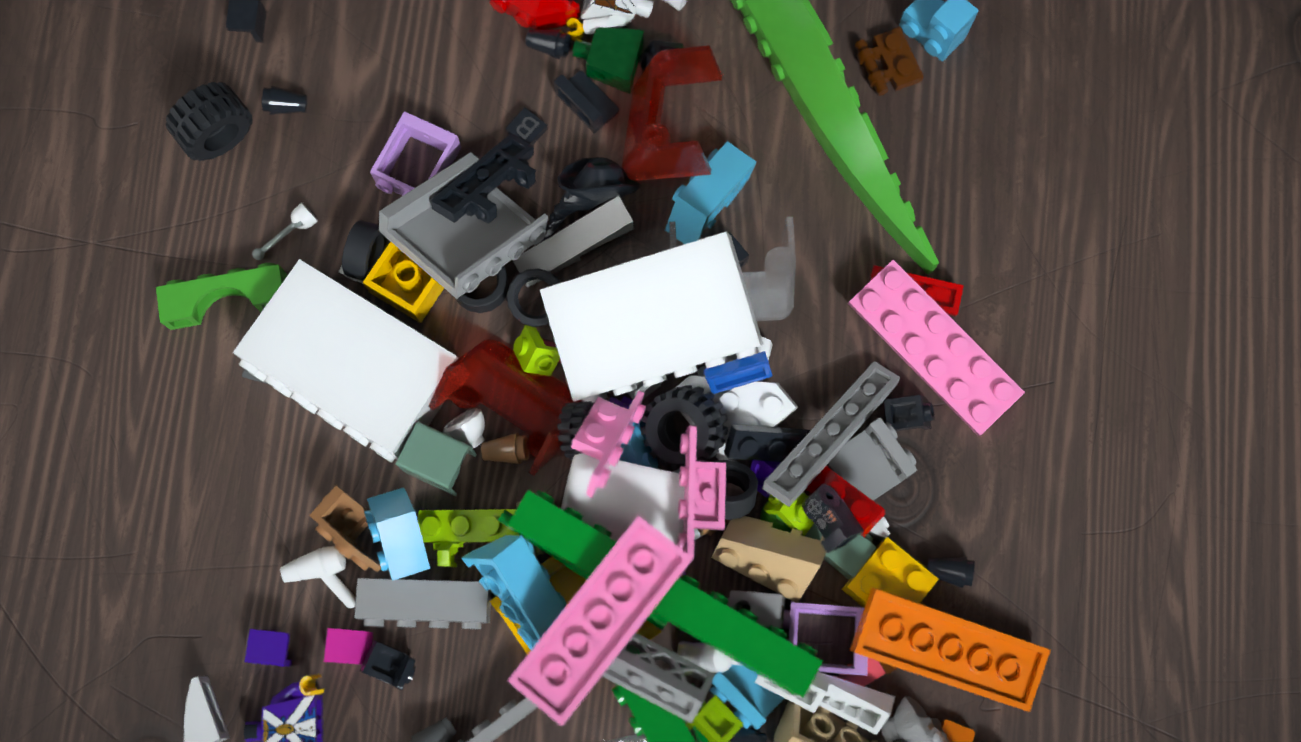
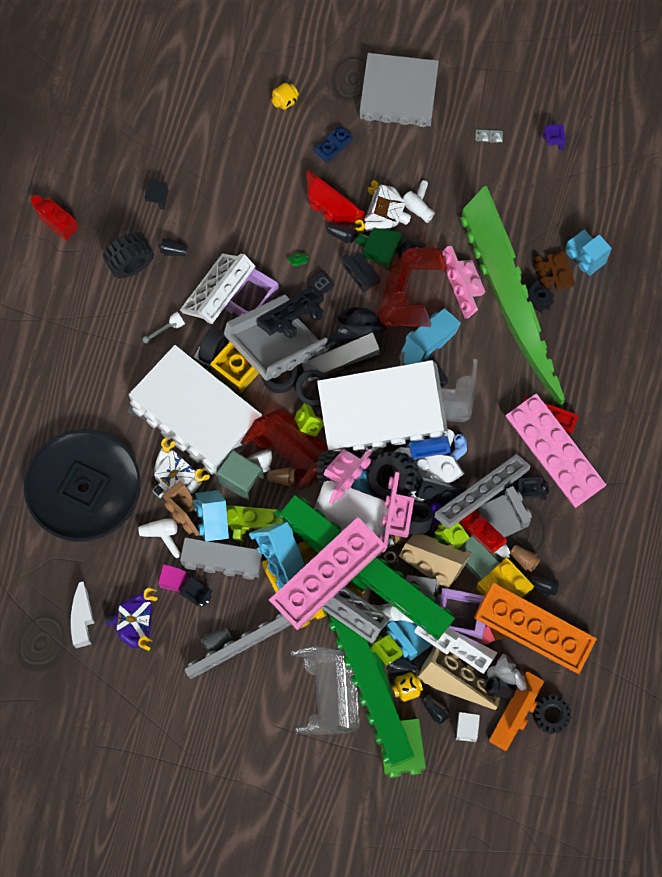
camera: 10 degrees right, 5 degrees down
bright green arch [156,263,287,330] -> none
dark purple panel [244,629,292,667] -> none
black leg [802,484,864,554] -> none
none -> black dish [24,429,141,542]
none -> red brick [31,195,78,241]
none -> torso [152,437,210,498]
none -> white fence [180,253,255,324]
none -> green plant [287,252,309,266]
none -> dark tan cone [381,551,399,571]
none -> bright pink bracket [439,246,485,318]
none -> light blue arm [448,434,467,461]
none -> medium nougat cone [510,545,540,572]
none -> black brick [527,280,555,314]

